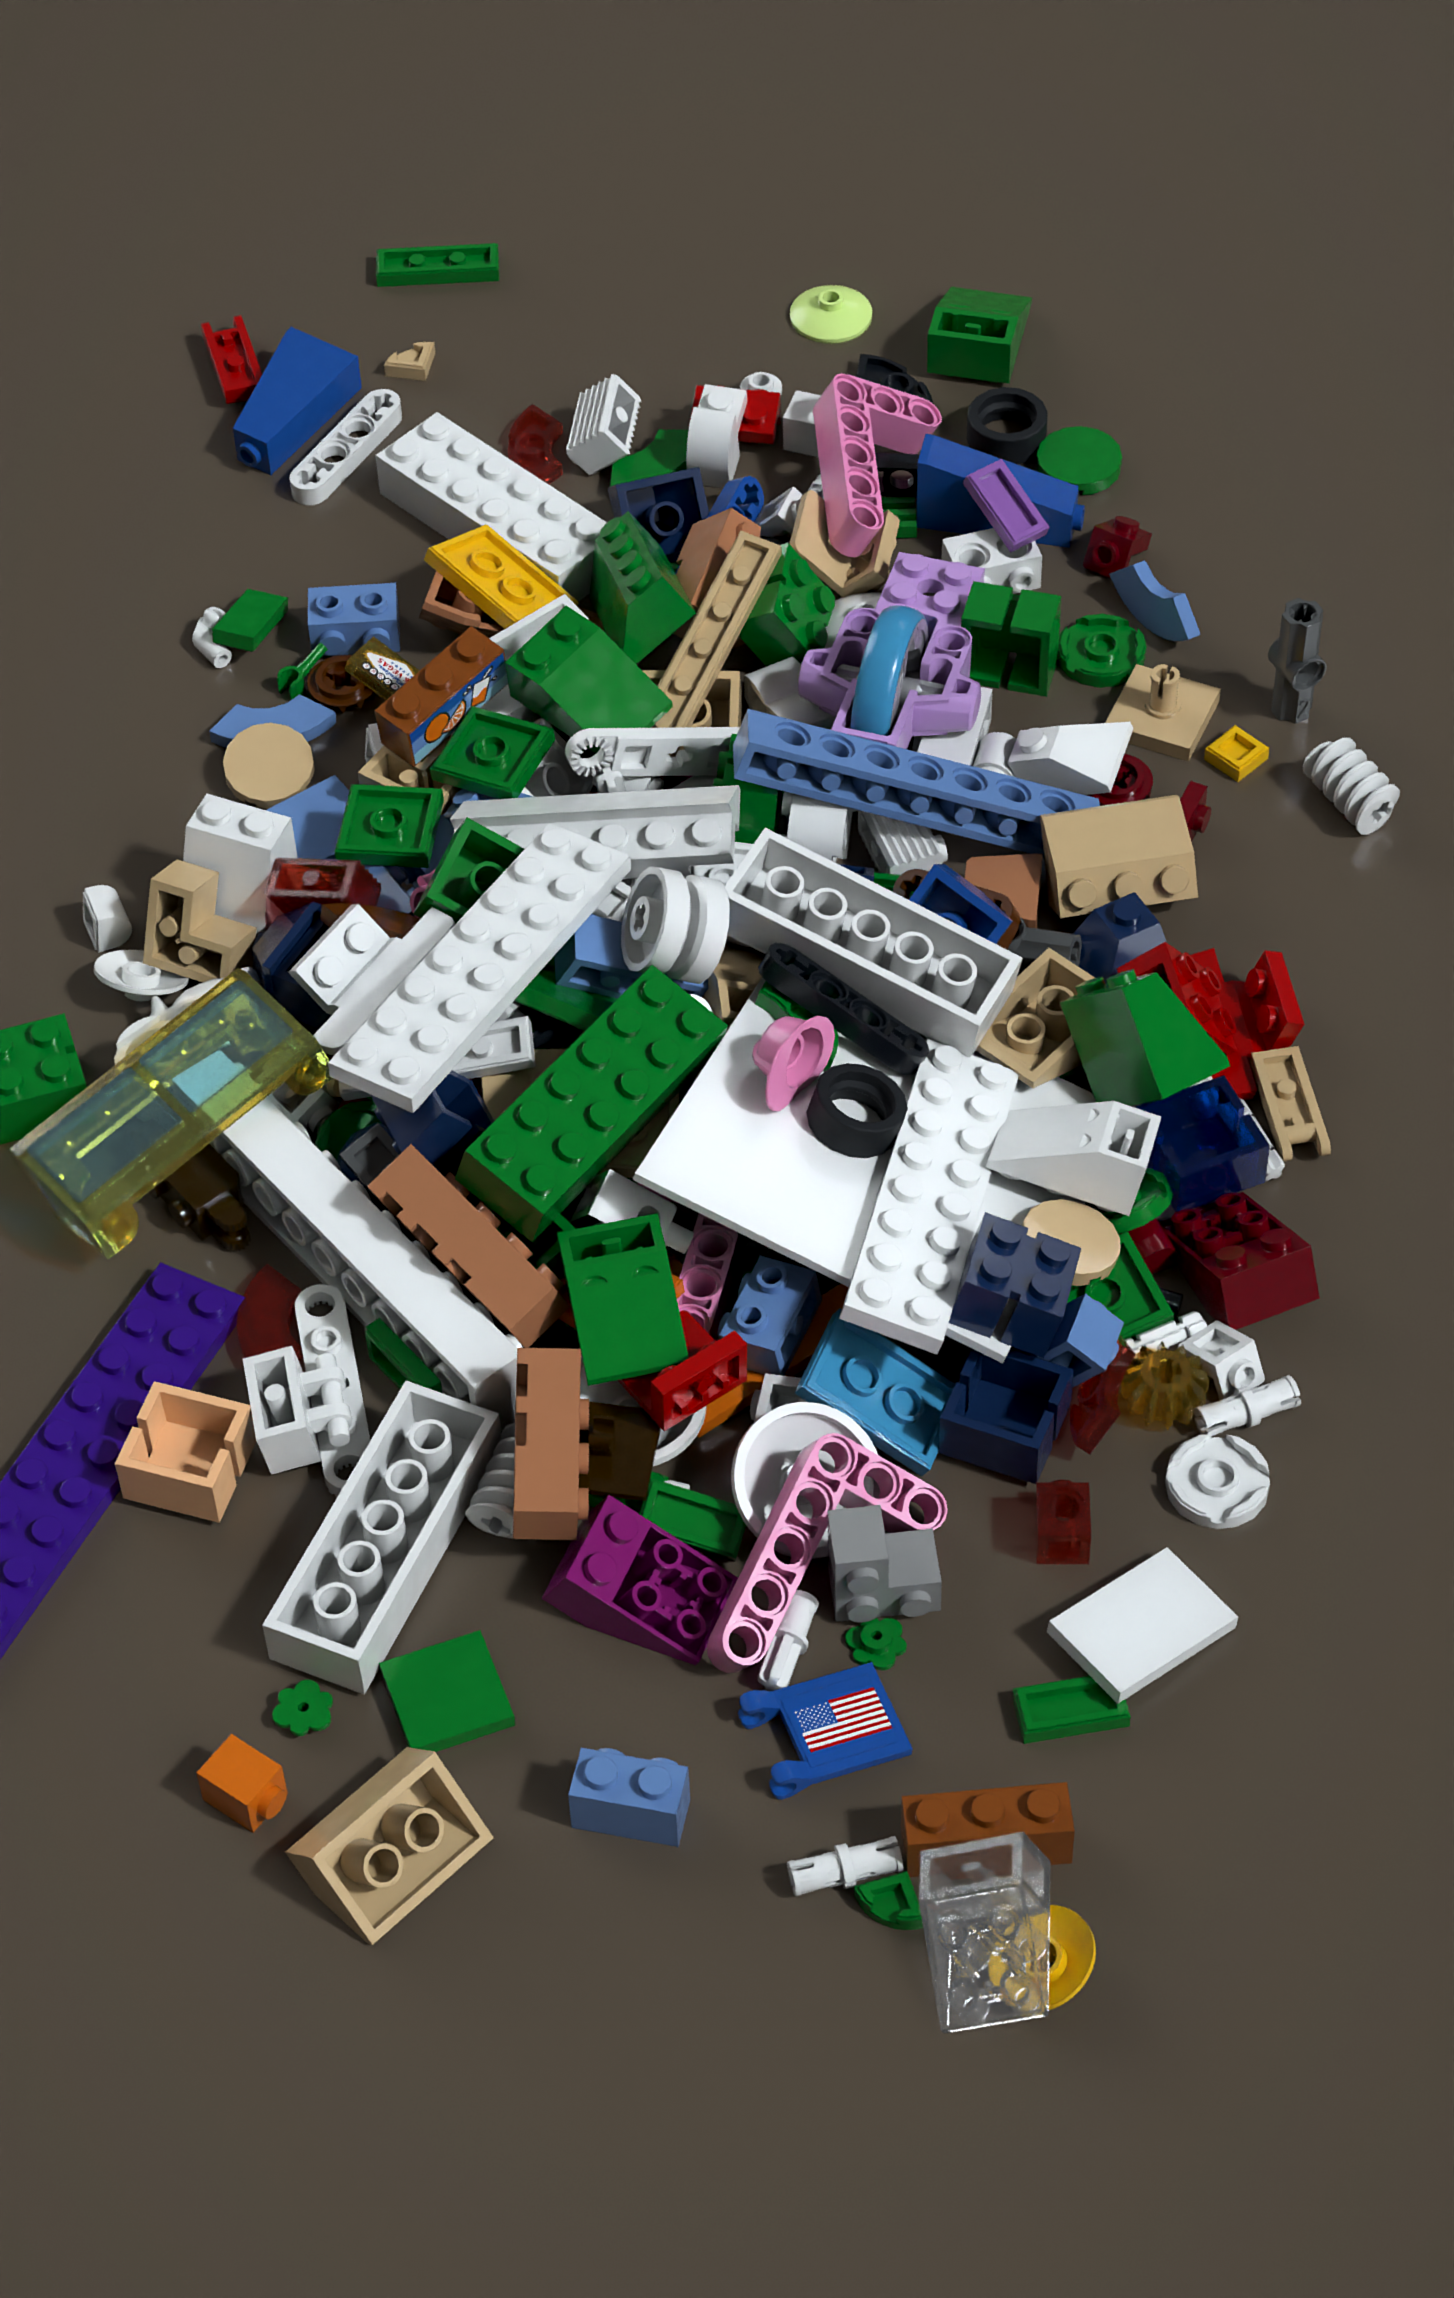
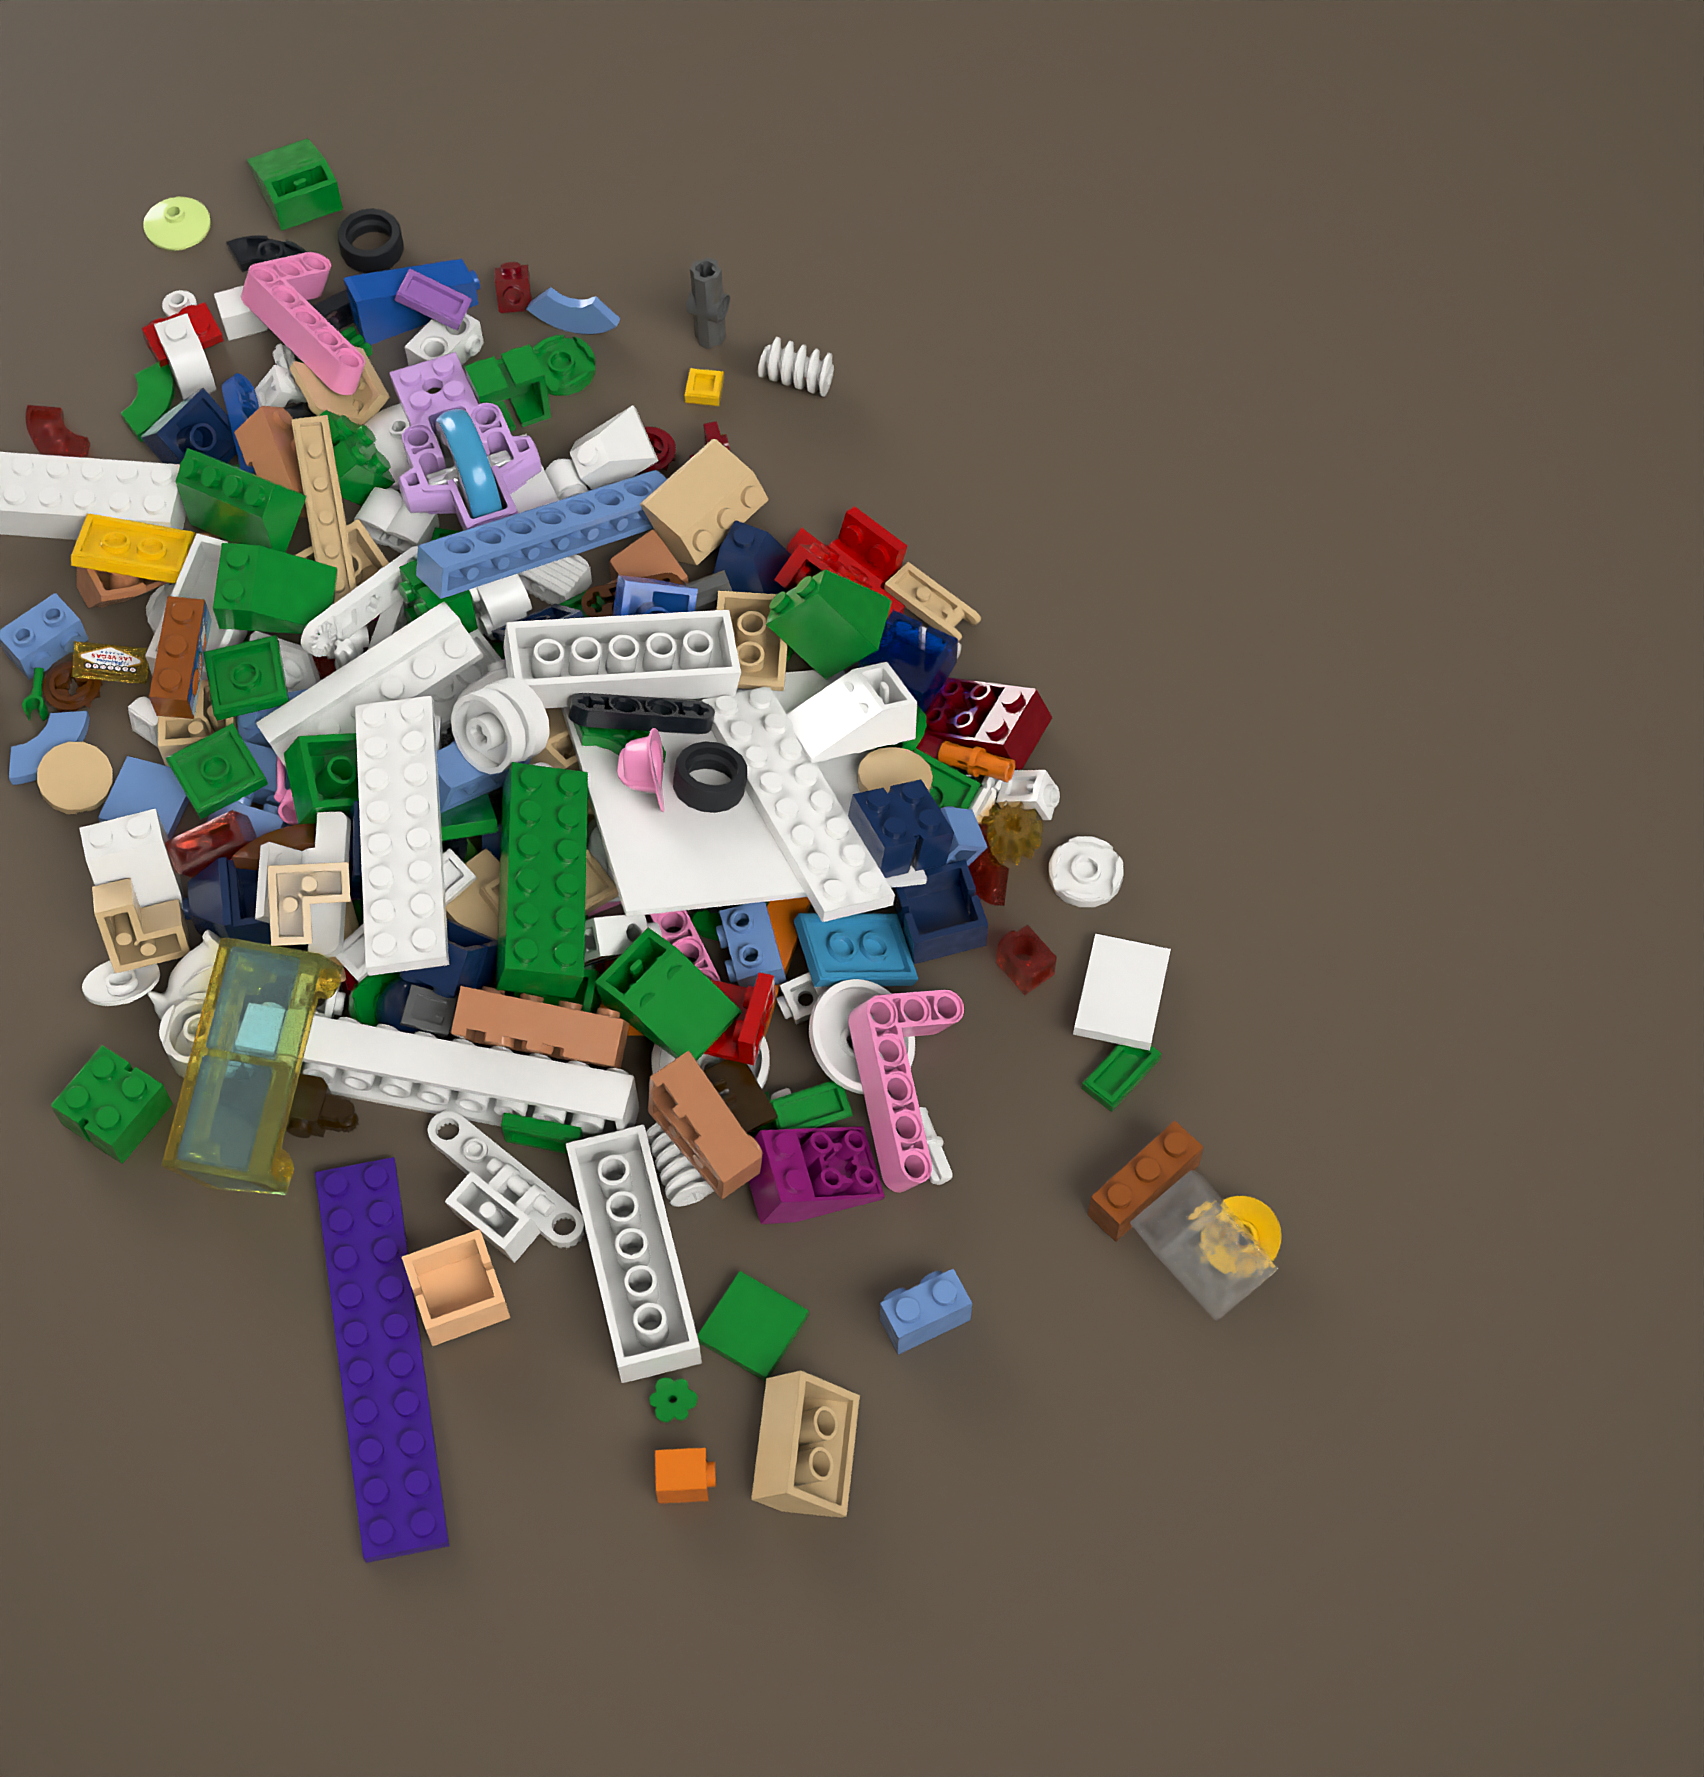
camera: 40 degrees left, 10 degrees up
white brick [83,885,132,953] -> none
clear red tile [237,1264,303,1361] -> none
white brick [566,374,641,475] -> none
blue flag [738,1662,913,1800] -> none
white pin [787,1836,903,1896] -> none
light grey brick [827,1505,942,1622] -> none
green plant [845,1618,907,1670] -> none
green tile [854,1871,925,1930] -> none
green tile [1036,426,1122,495] -> none
tan tile [1105,664,1221,761] -> none
white pin [1193,1375,1301,1436] -> none
none -> tan brick [267,862,351,946]
none -> orange pin [938,741,1015,783]

